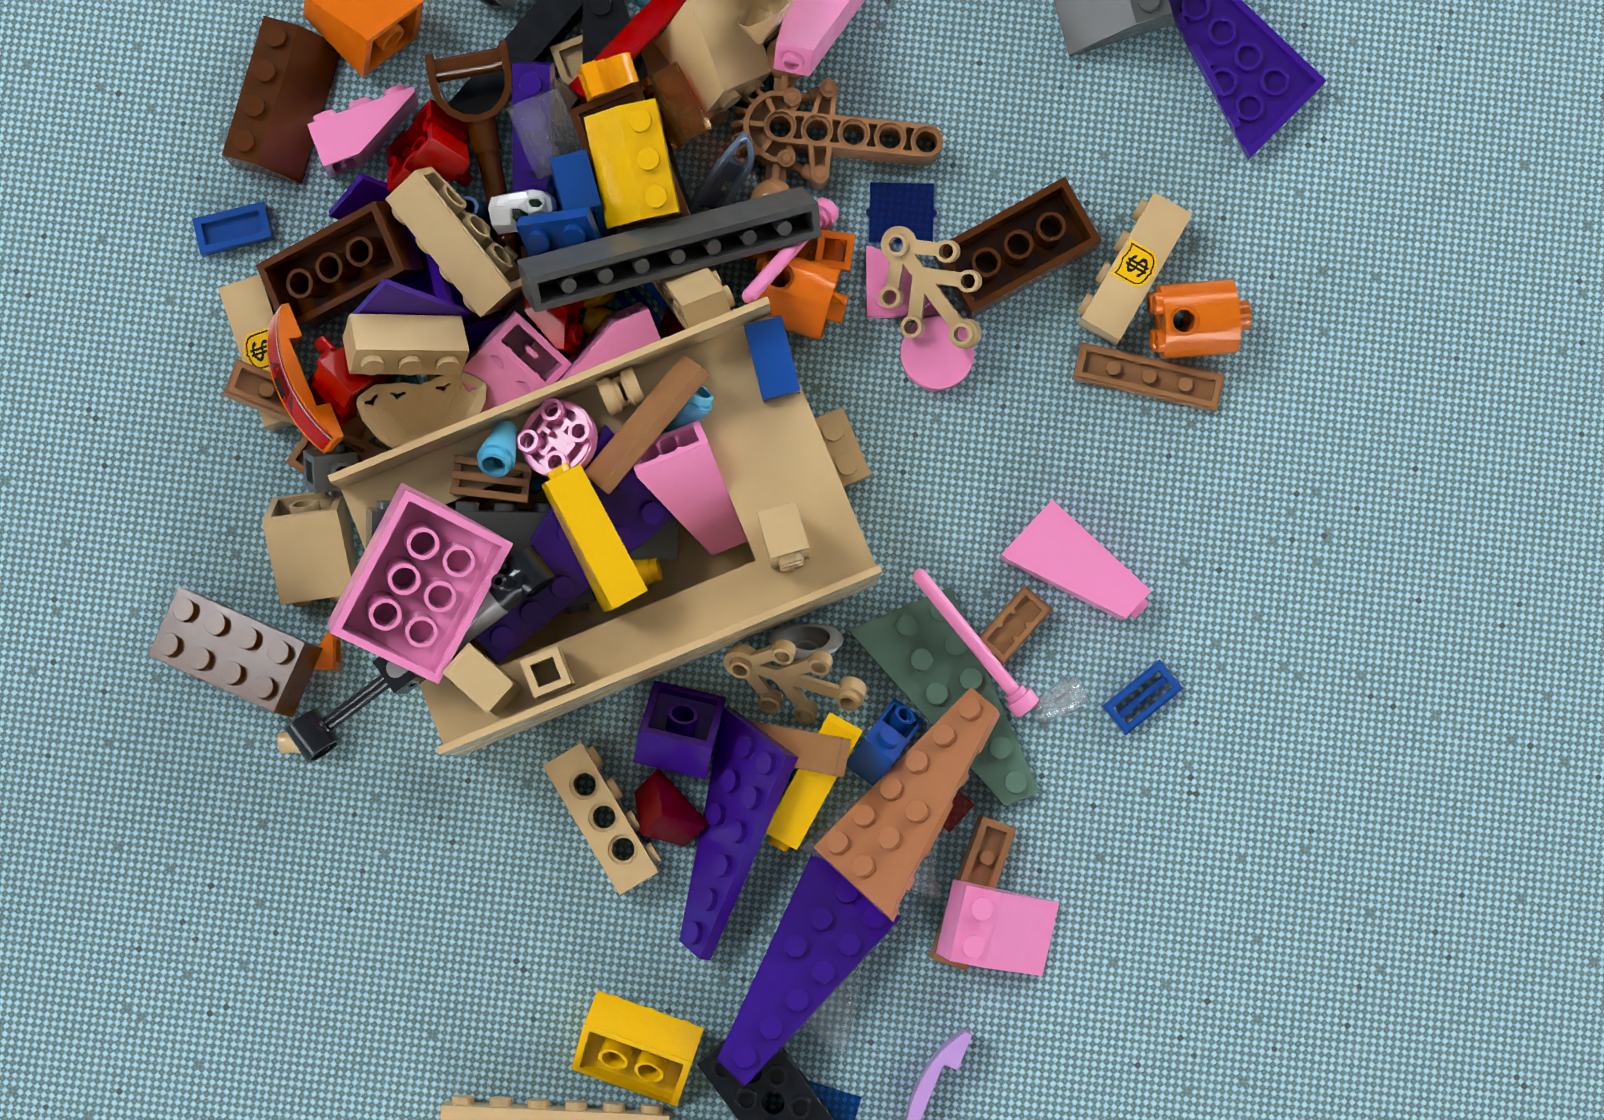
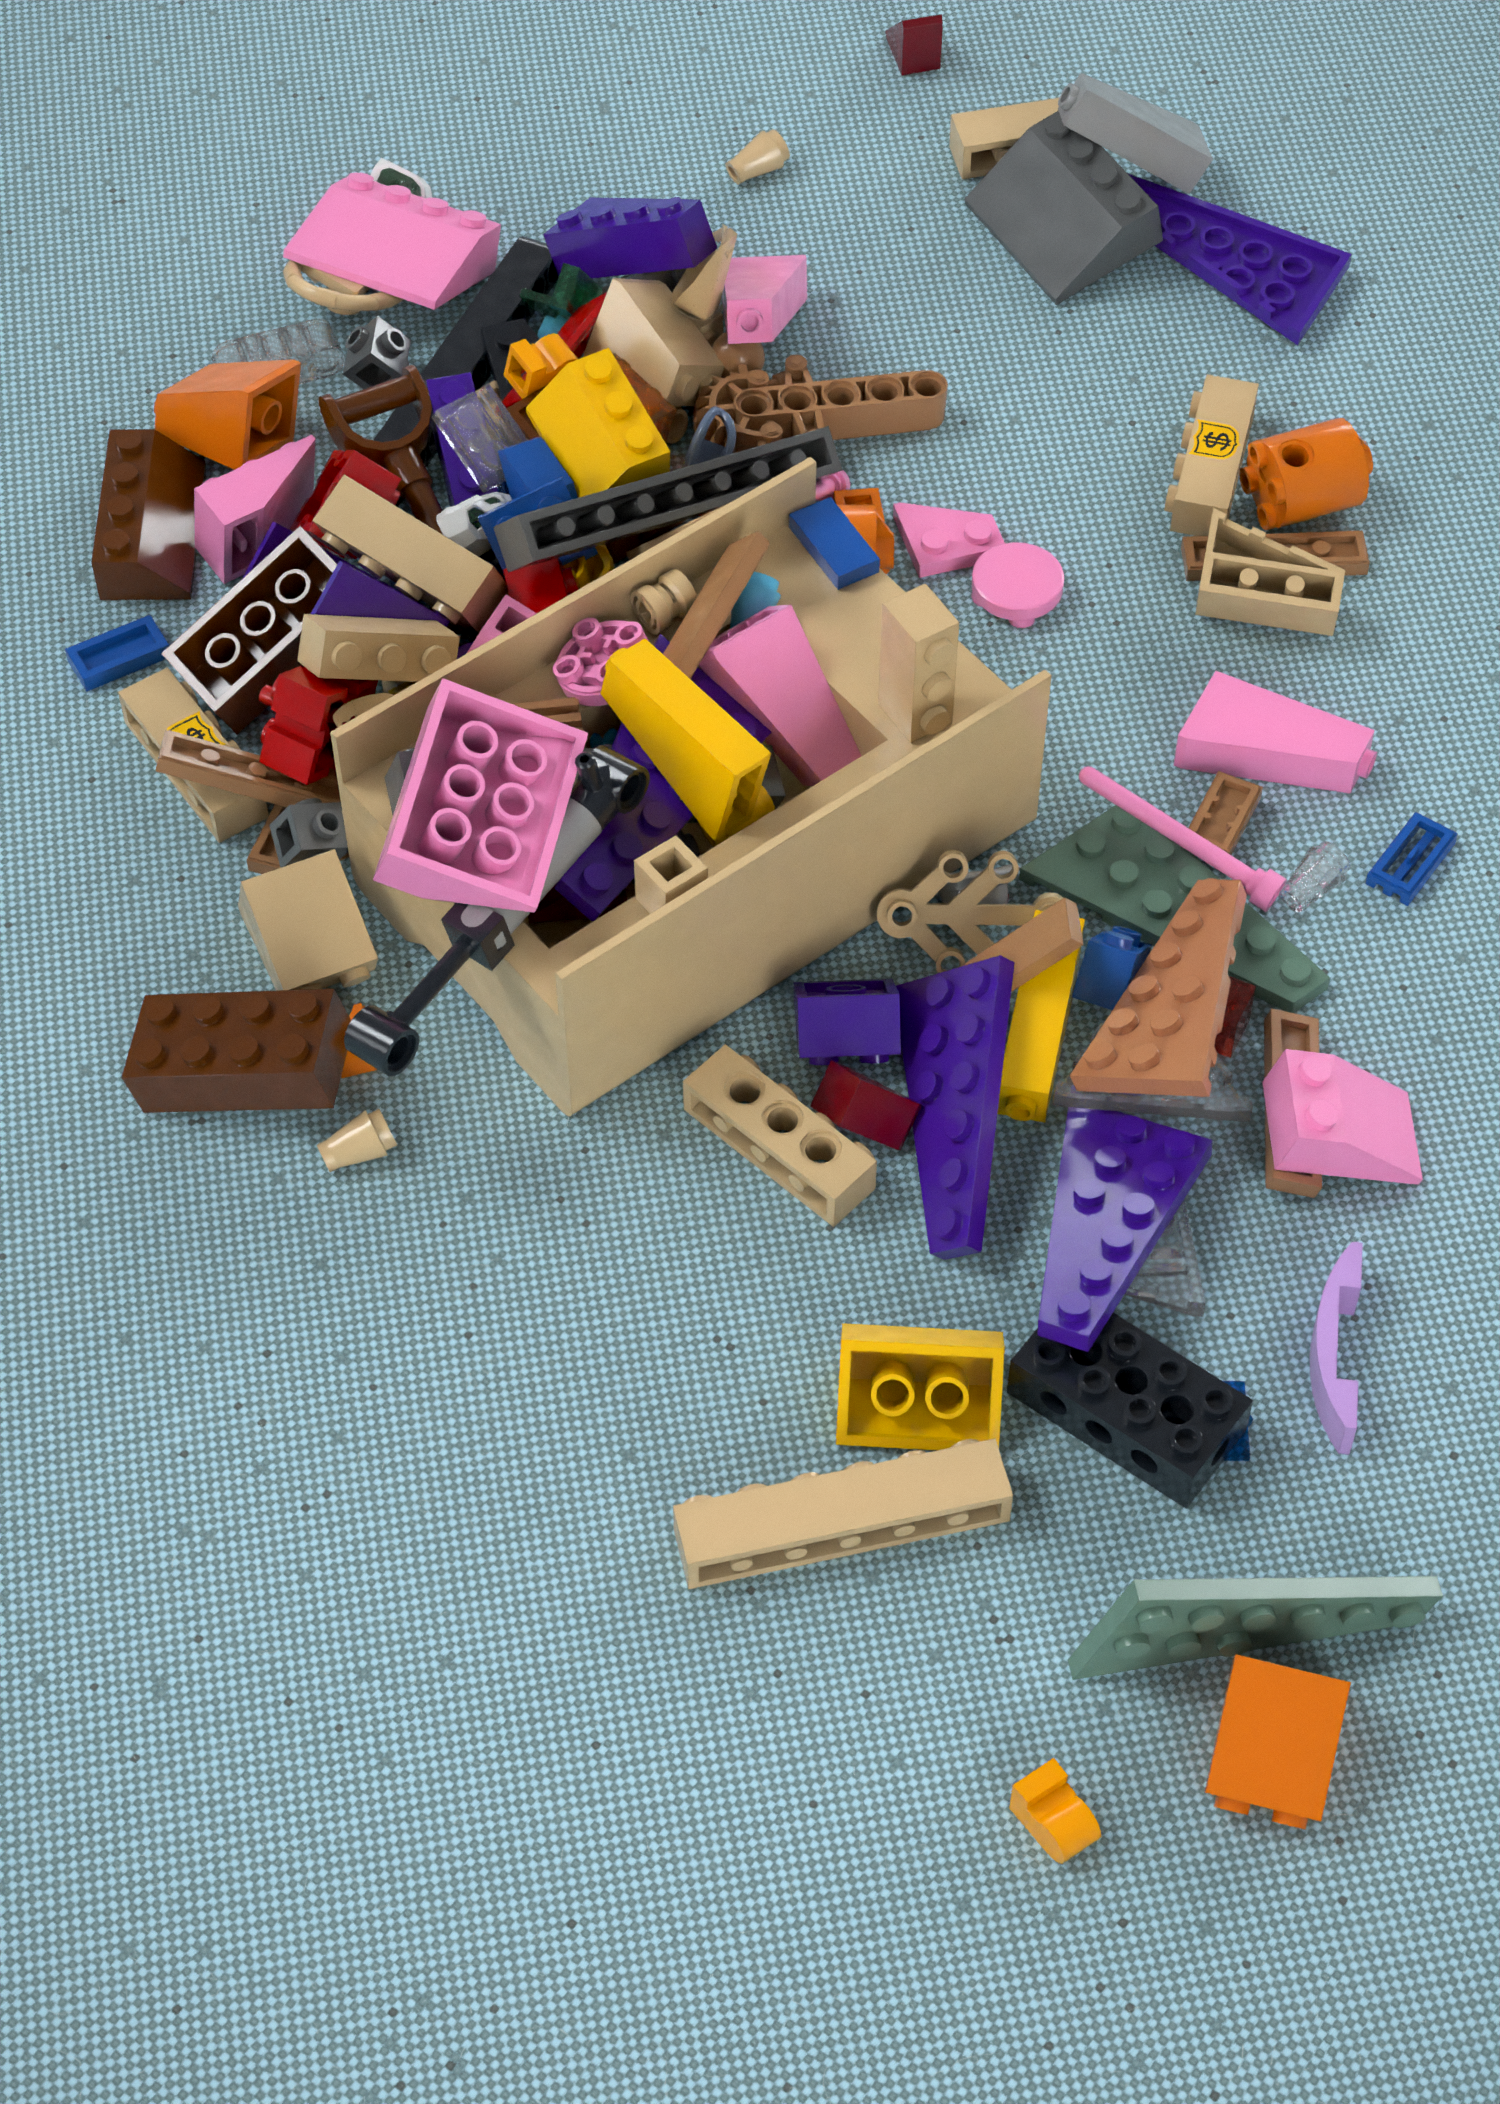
camera: 15 degrees left, 30 degrees down
slope [267,303,344,454] -> none
tan slope [442,643,523,717] -> none
medium azure cone [477,420,518,477] -> none
clear blue piece [866,182,937,244] -> none
tan plant [879,226,982,349] -> none
reddish brown brick [933,177,1102,319] -> none
none -> tan wedge [1195,508,1345,636]

